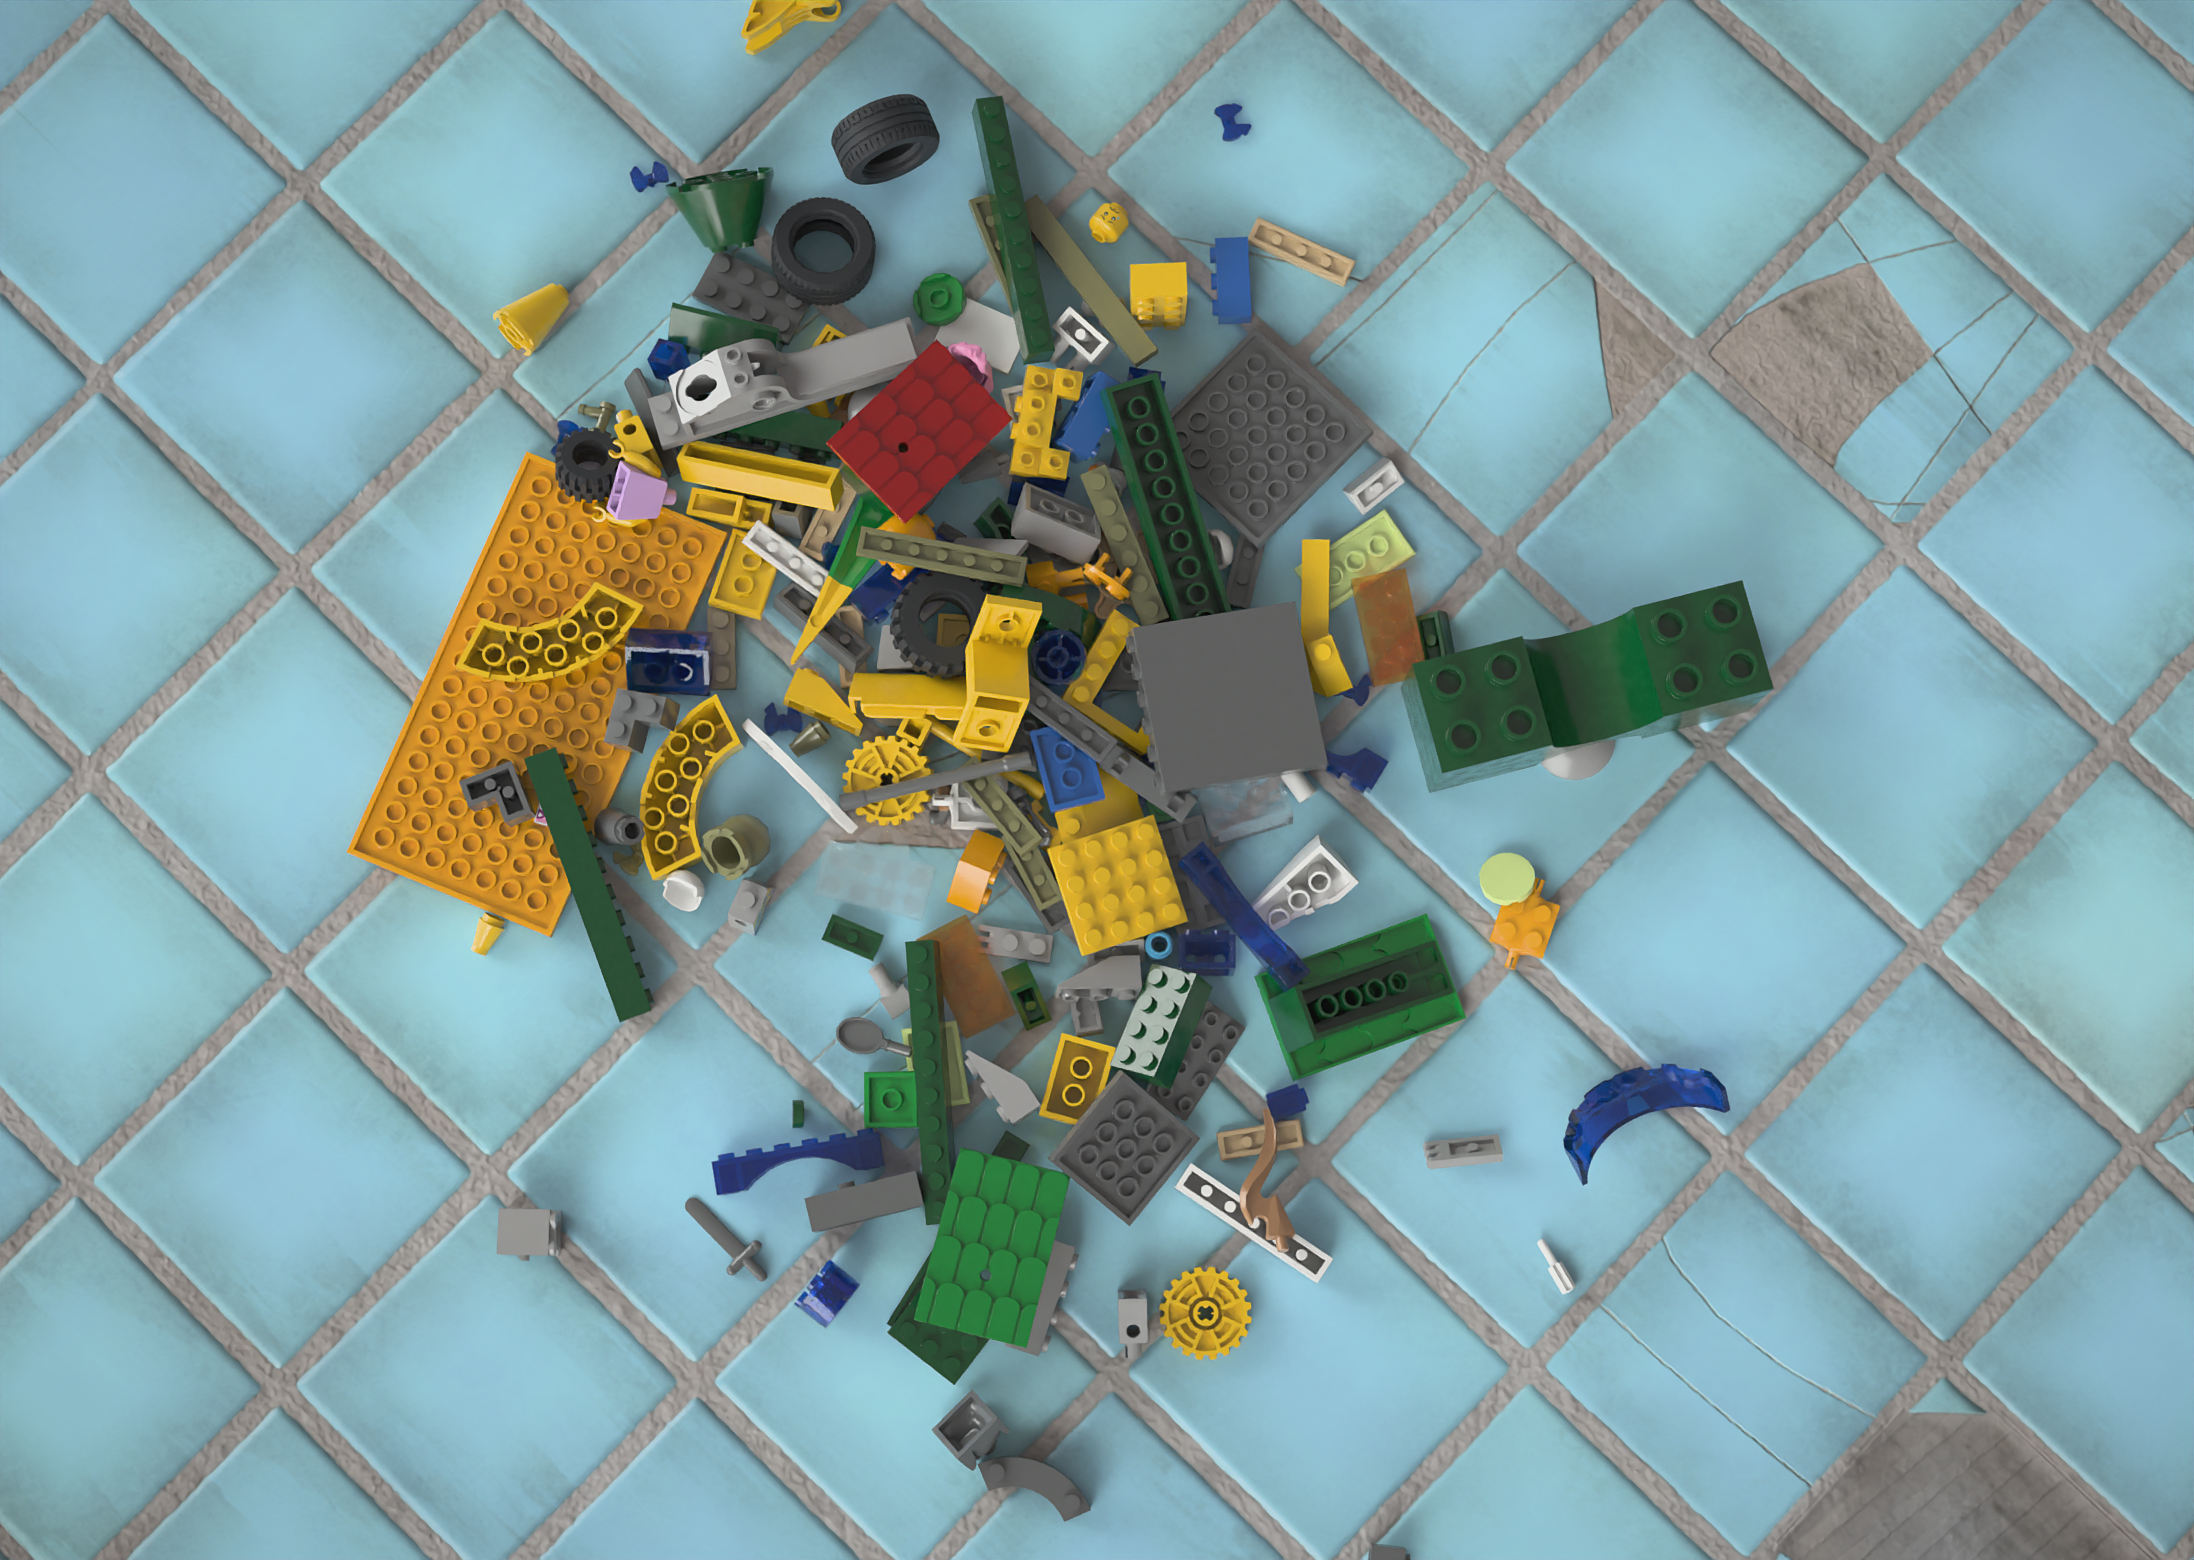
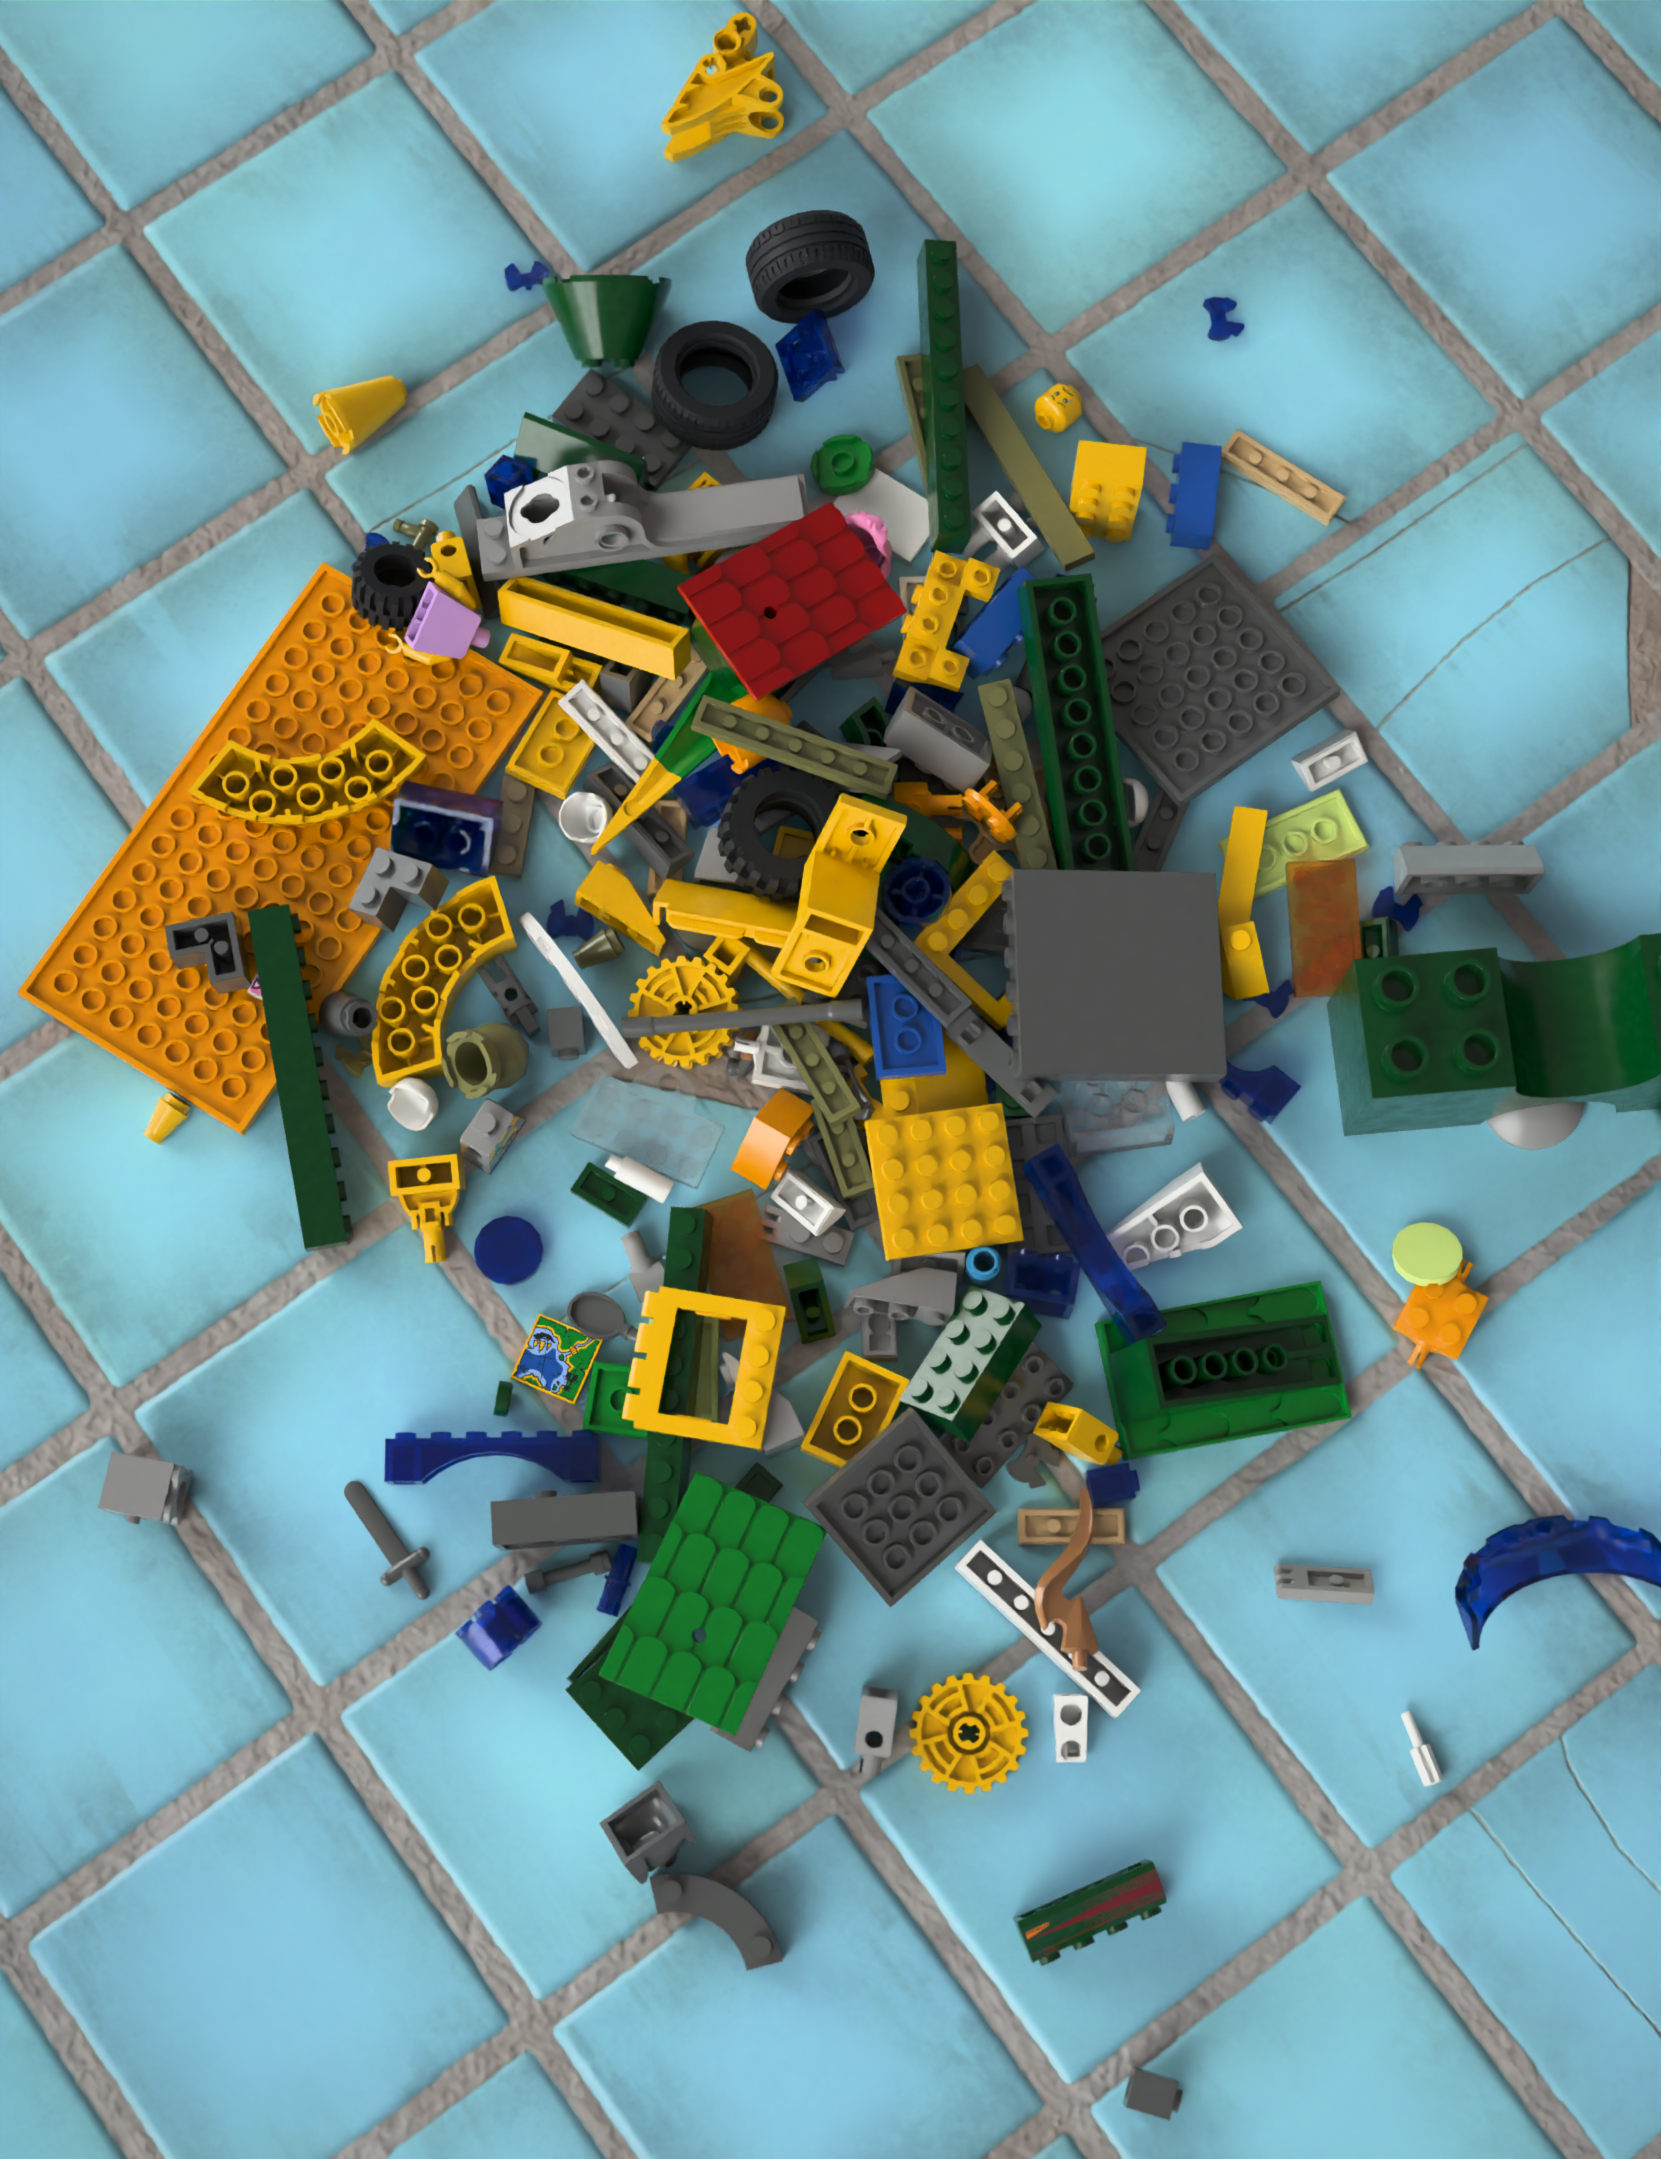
camera: 10 degrees right, 5 degrees down
none -> yellow brick [387,1154,466,1263]
none -> clear blue tile [474,1216,544,1286]
none -> dark grey hinge [476,953,541,1038]
none -> tile [510,1313,604,1406]
none -> dark grey bar [524,1550,613,1595]
none -> dark grey brick [547,1006,587,1061]
none -> white hair [559,792,613,844]
none -> clear blue axle [596,1544,638,1617]
none -> white cylinder [605,1154,674,1204]
none -> yellow hinge [622,1286,787,1450]
none -> white slope [771,1169,847,1237]
none -> clear blue plate [775,309,845,402]
none -> dark grey piece [1006,1433,1060,1489]
none -> dark green slope [1013,1859,1167,1966]
none -> yellow torso [1033,1401,1122,1466]
none -> white leg [1053,1693,1088,1763]
none -> clear blue piece [1371,886,1423,932]
none -> light grey slope [1393,841,1545,895]

